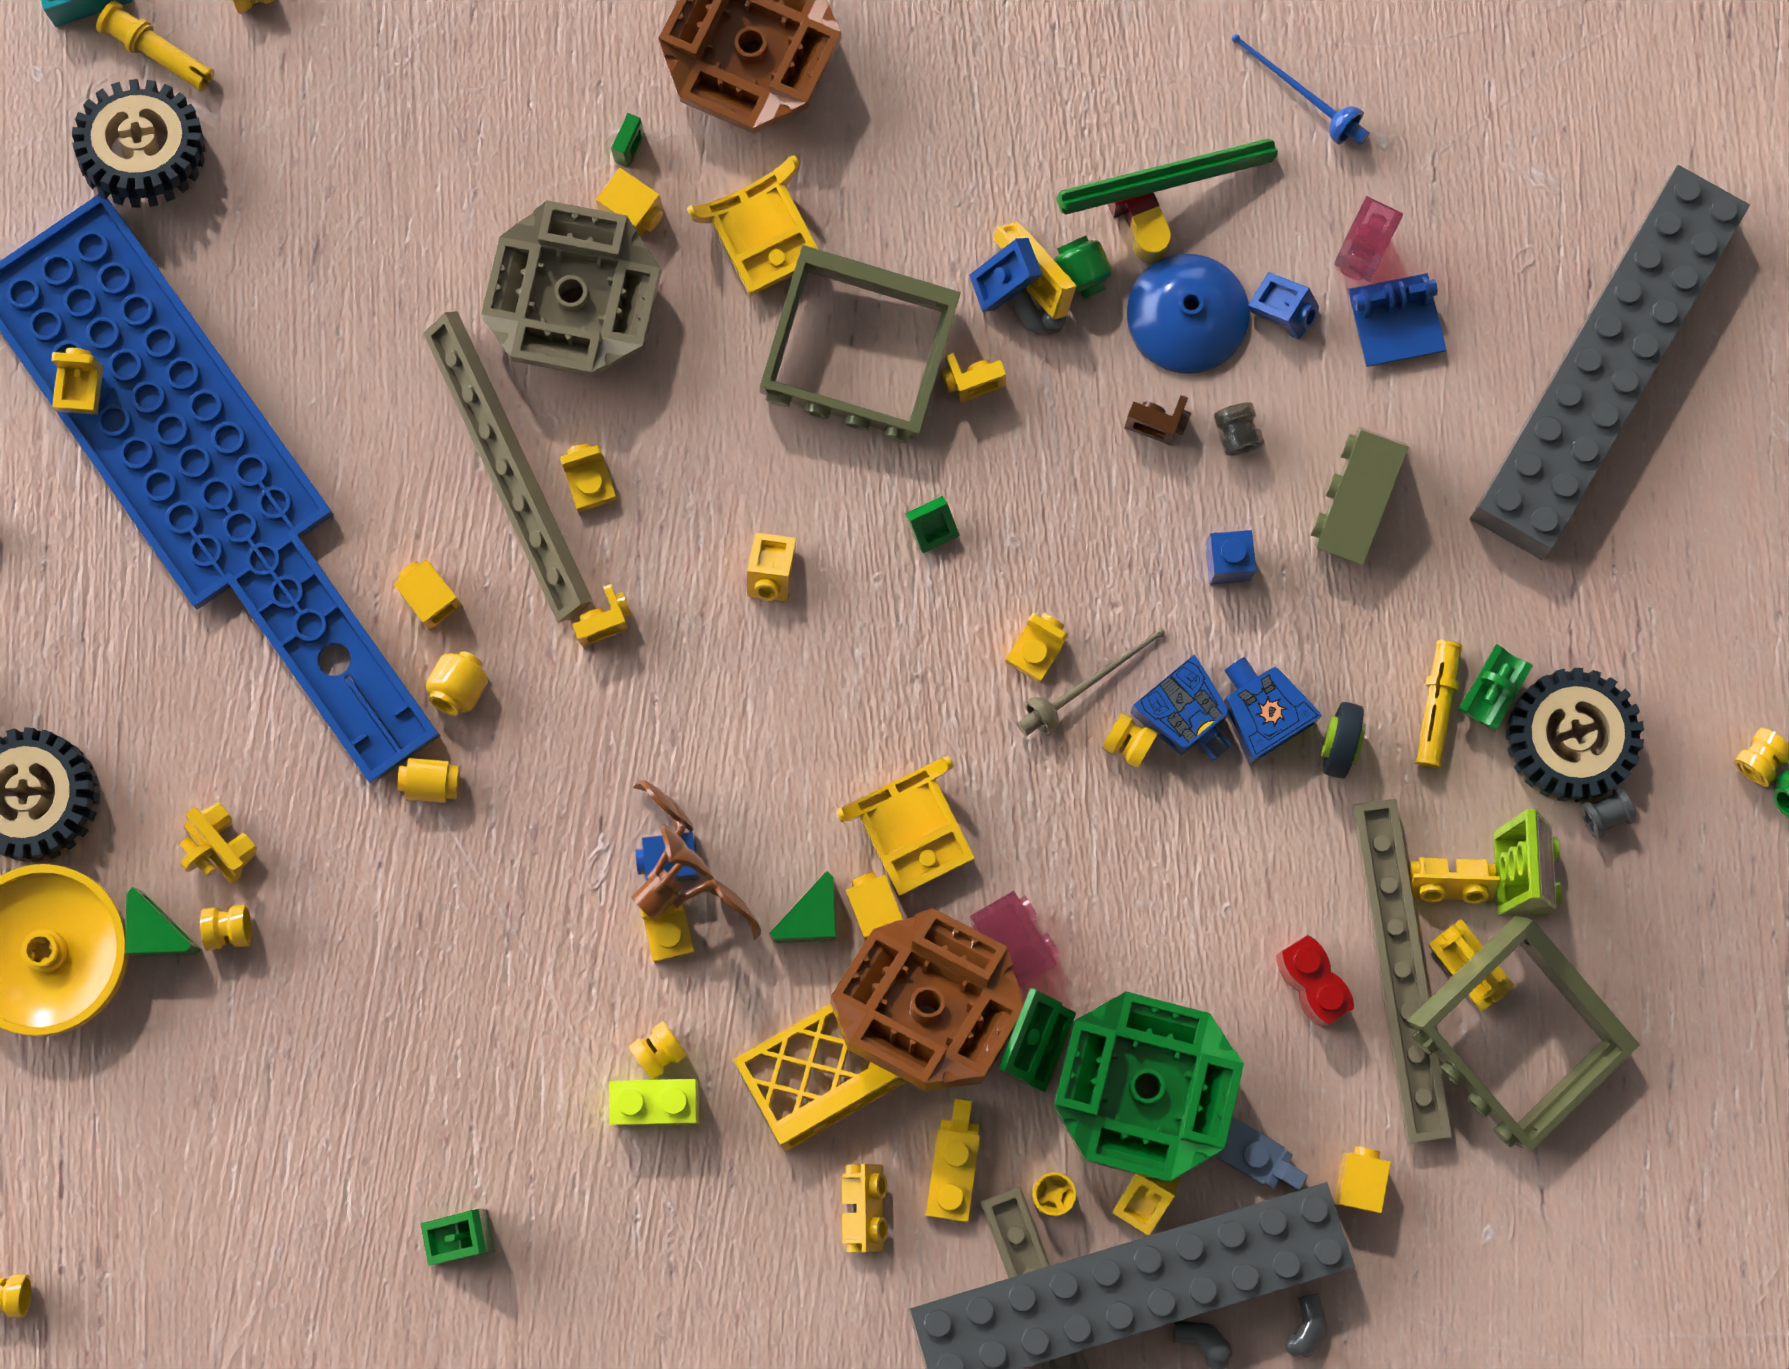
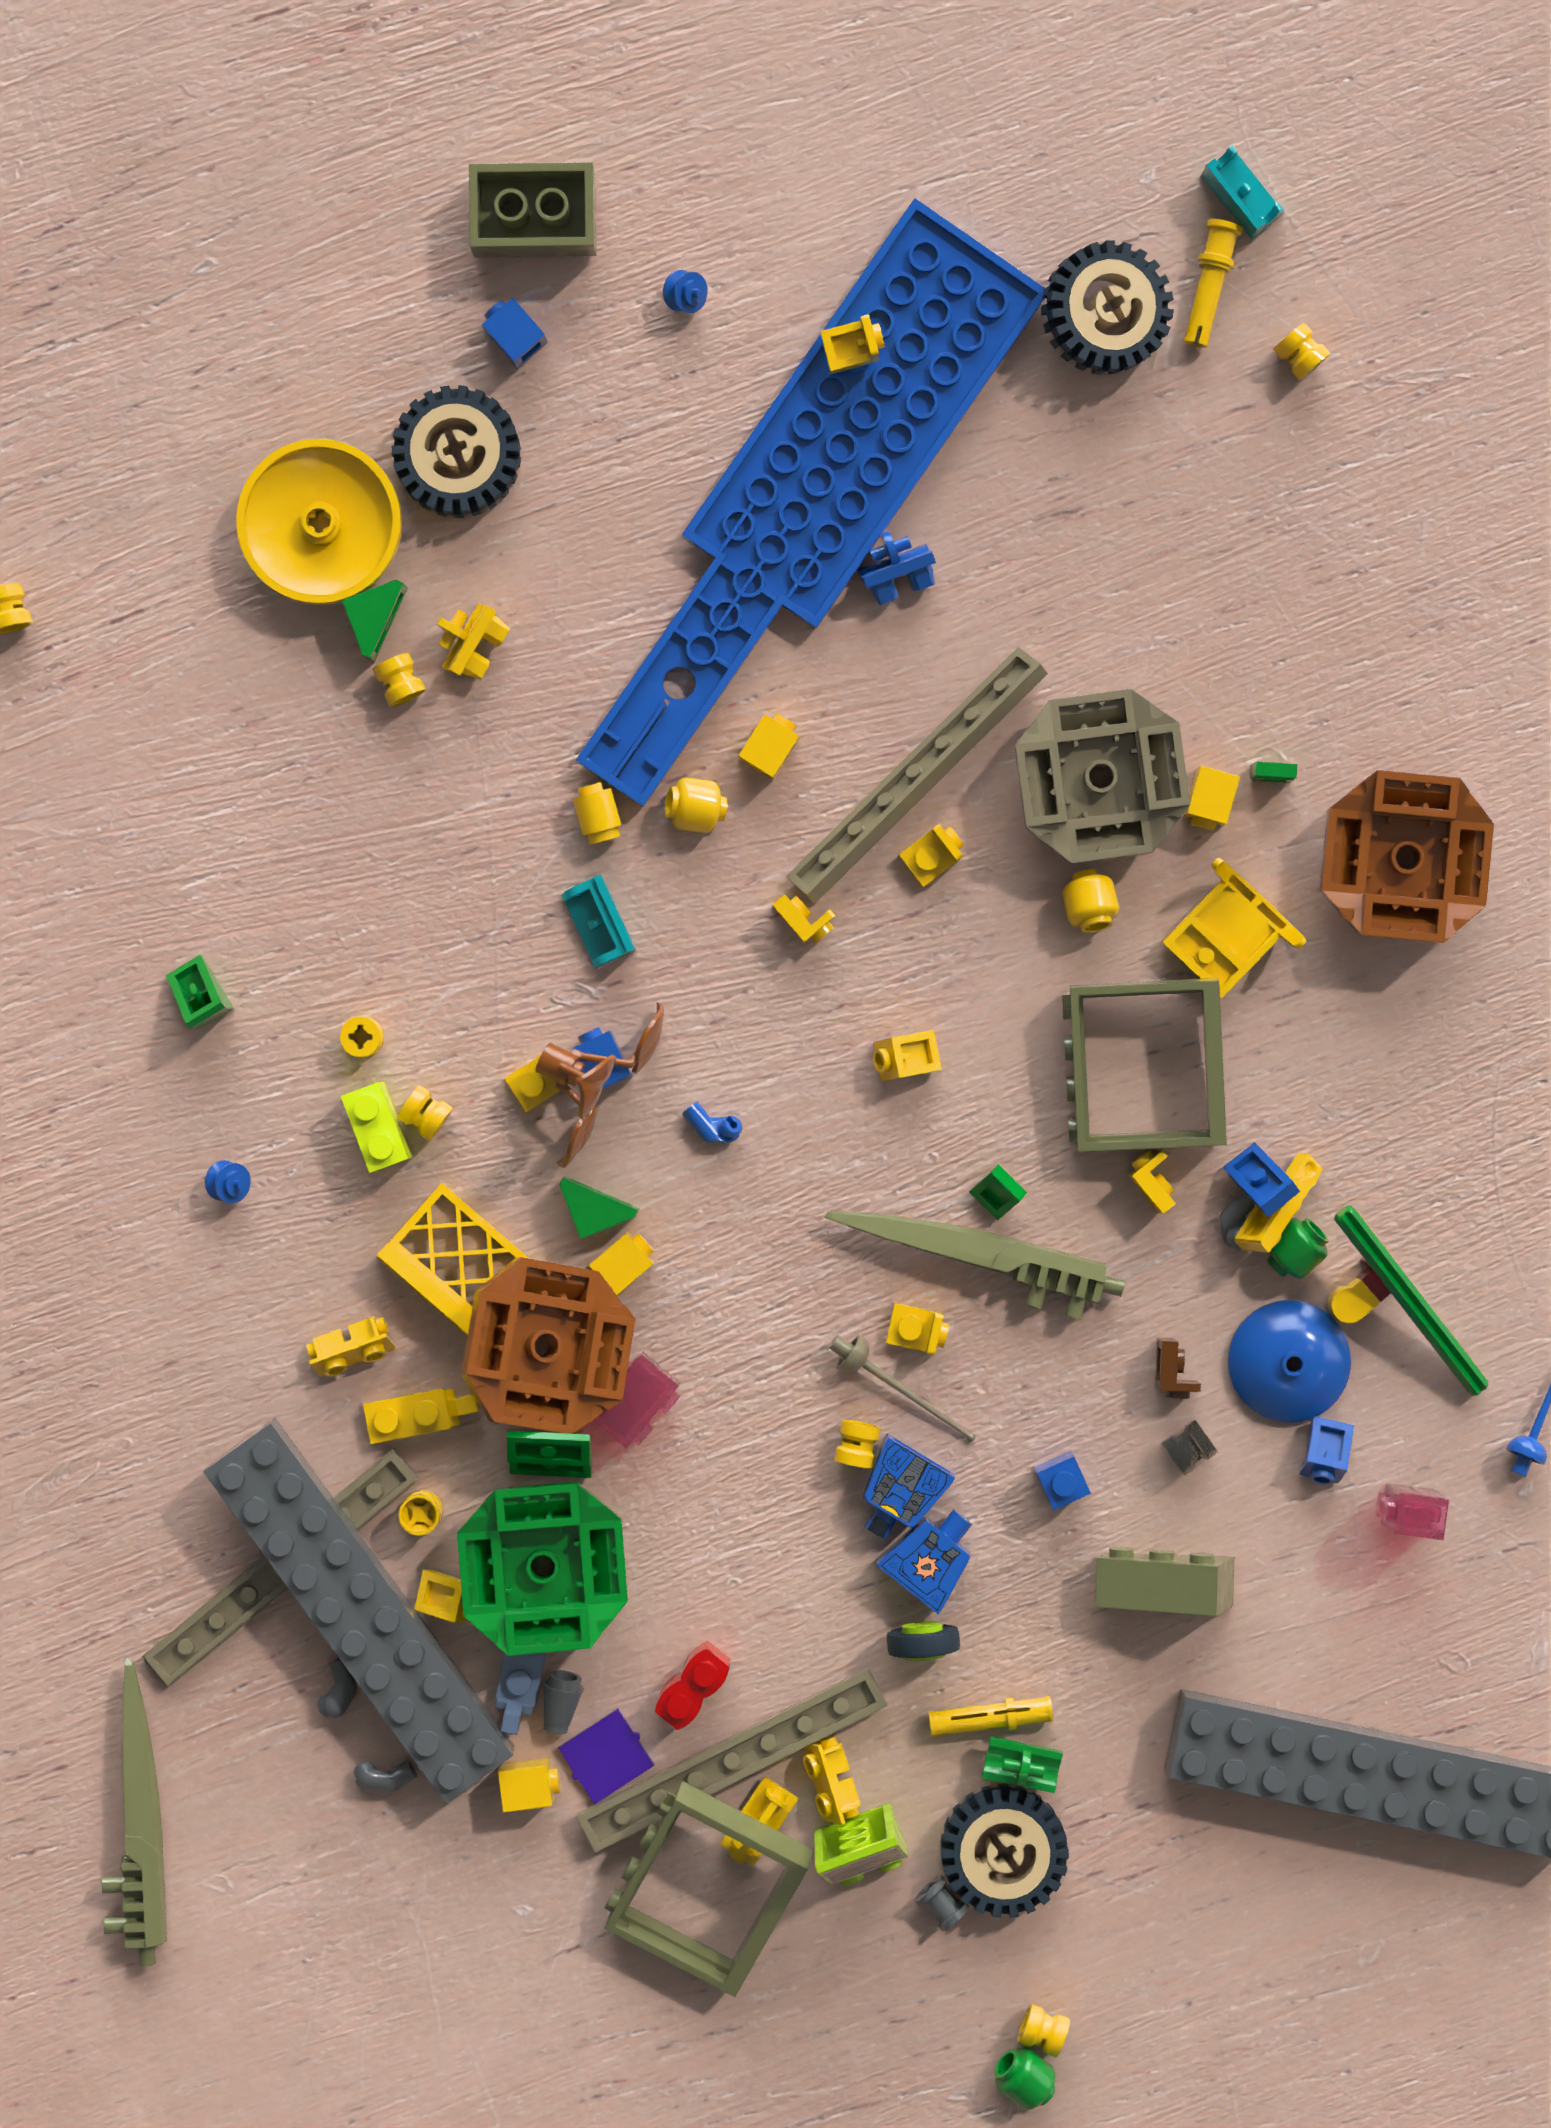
camera: 70 degrees right, 10 degrees up
yellow piece [836,756,975,896] -> none
blue hinge [1348,273,1447,367] -> none
none -> blue wheel [205,1160,251,1204]
none -> yellow wheel [340,1016,384,1057]
none -> dark grey cone [543,1670,584,1735]
none -> dark purple piece [558,1708,655,1804]
none -> teal hinge [561,874,636,969]
none -> blue arm [682,1101,742,1143]
none -> olive piece [824,1211,1125,1320]
none -> blue hips [858,531,936,605]
none -> yellow head [1062,869,1120,933]

